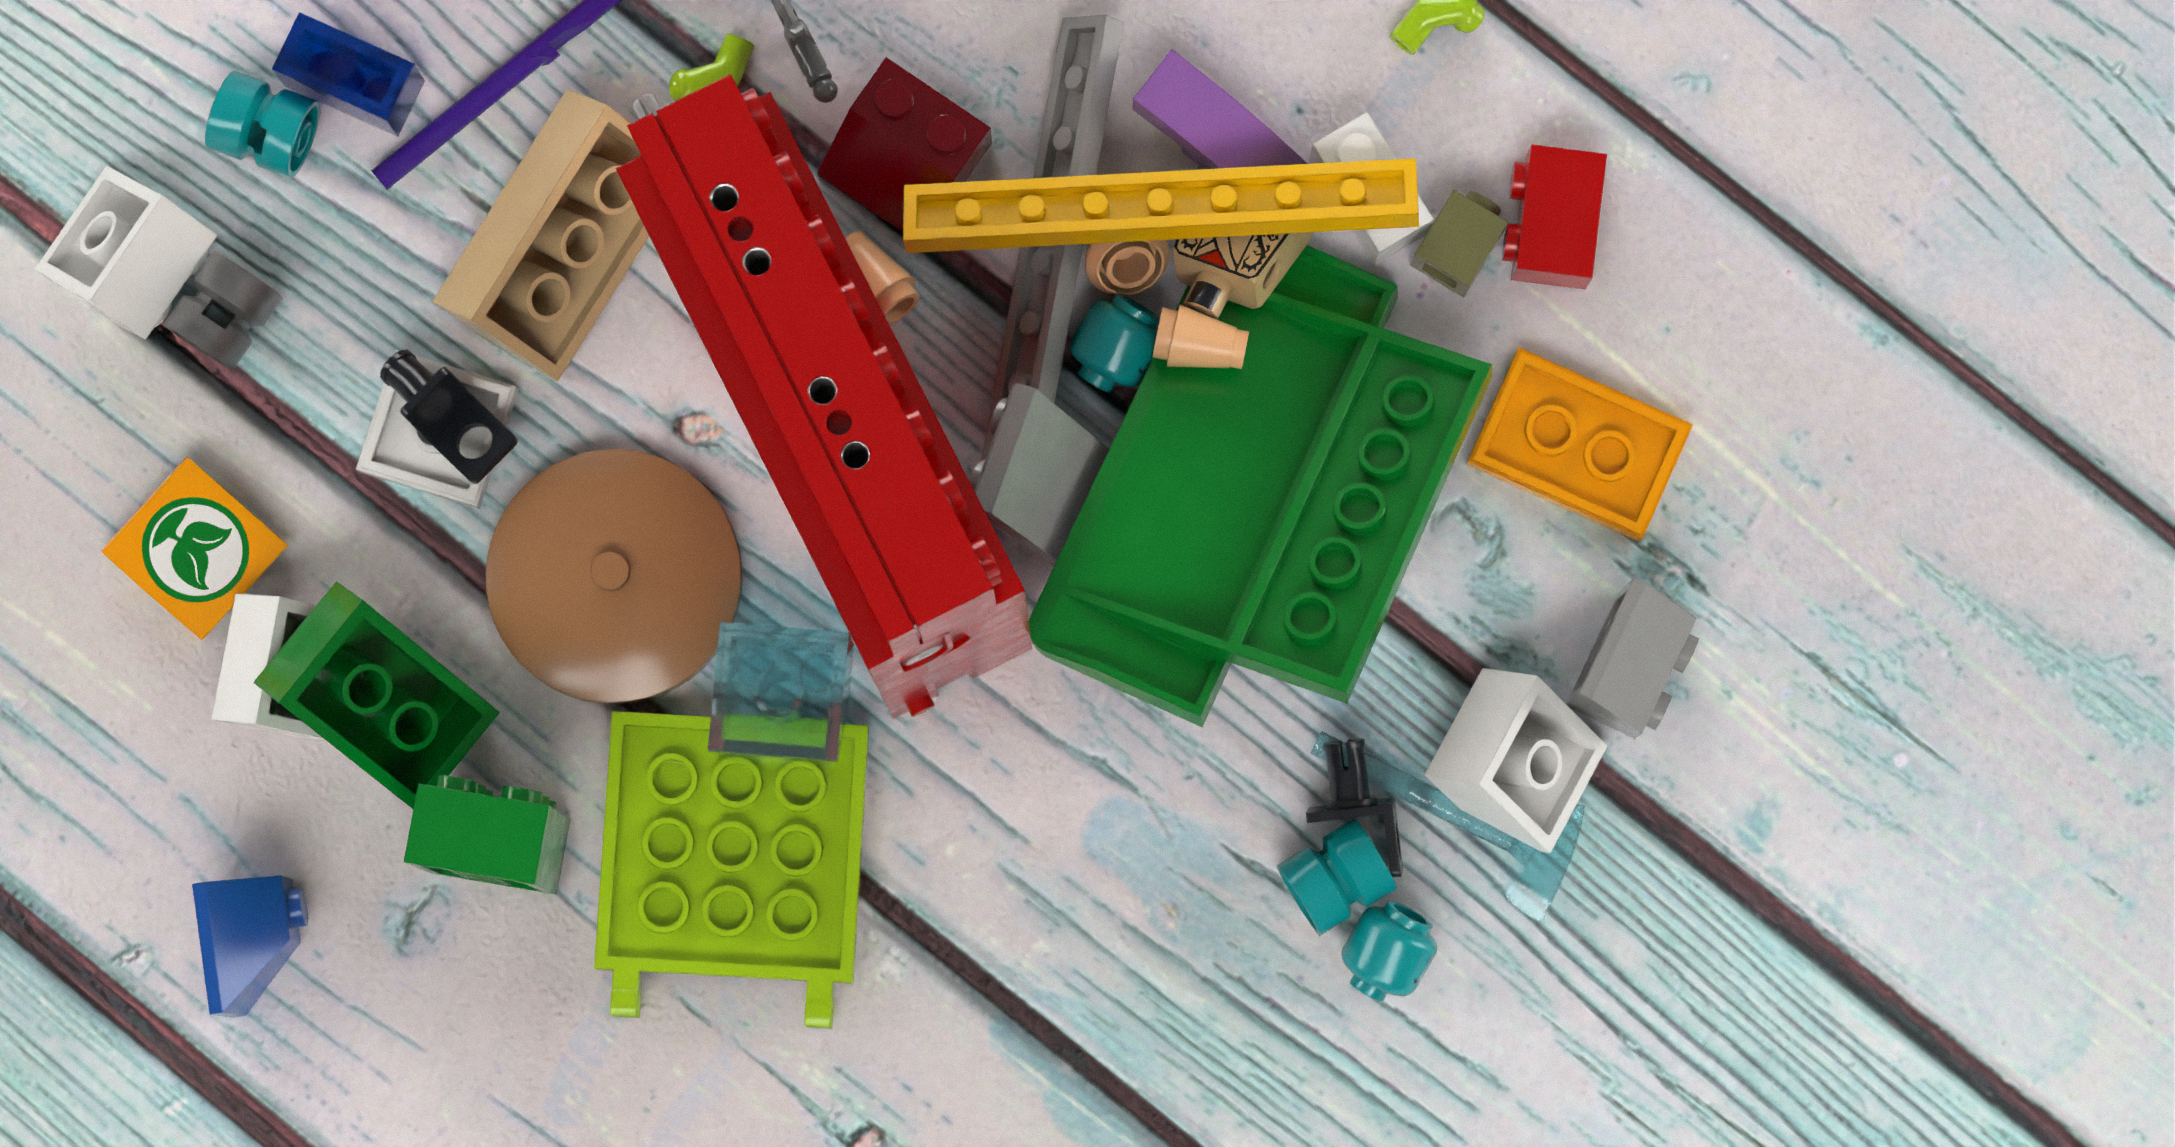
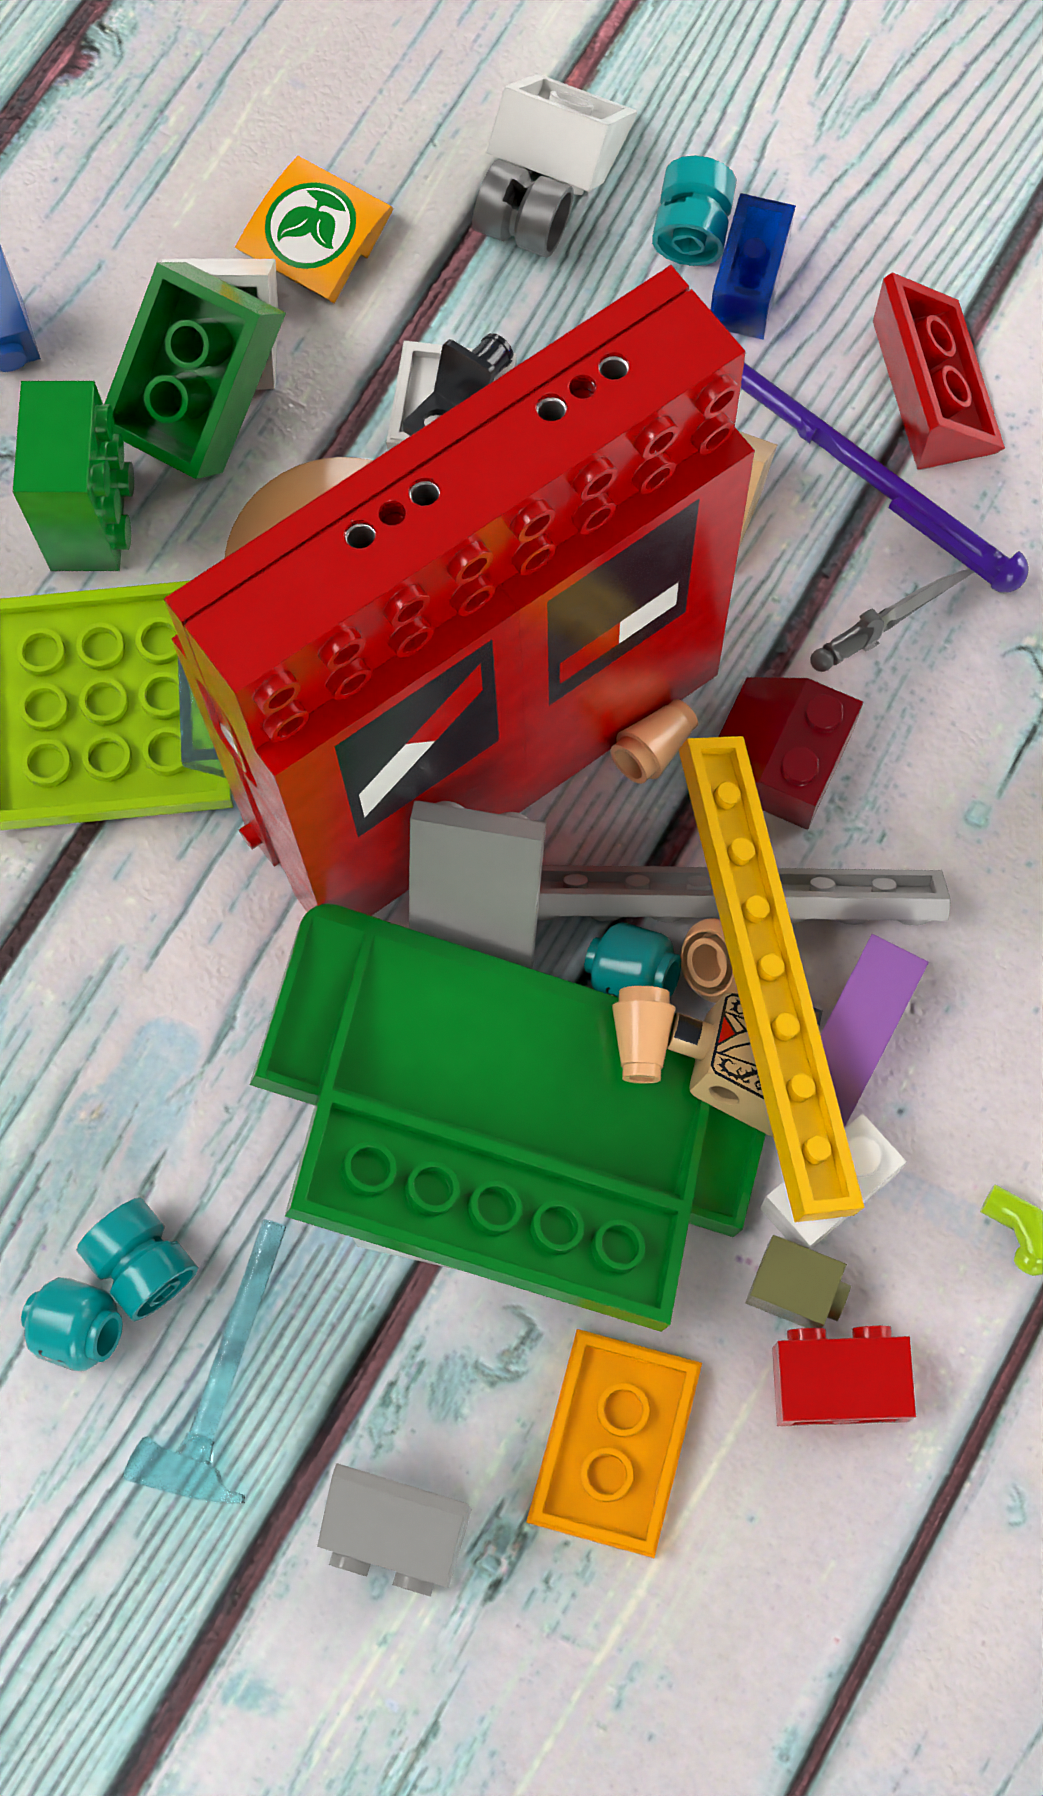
camera: 85 degrees right, 10 degrees down
lime arm [669,34,755,101] -> none
black bracket [1306,738,1403,877] -> none
white slope [1425,668,1607,854] -> none

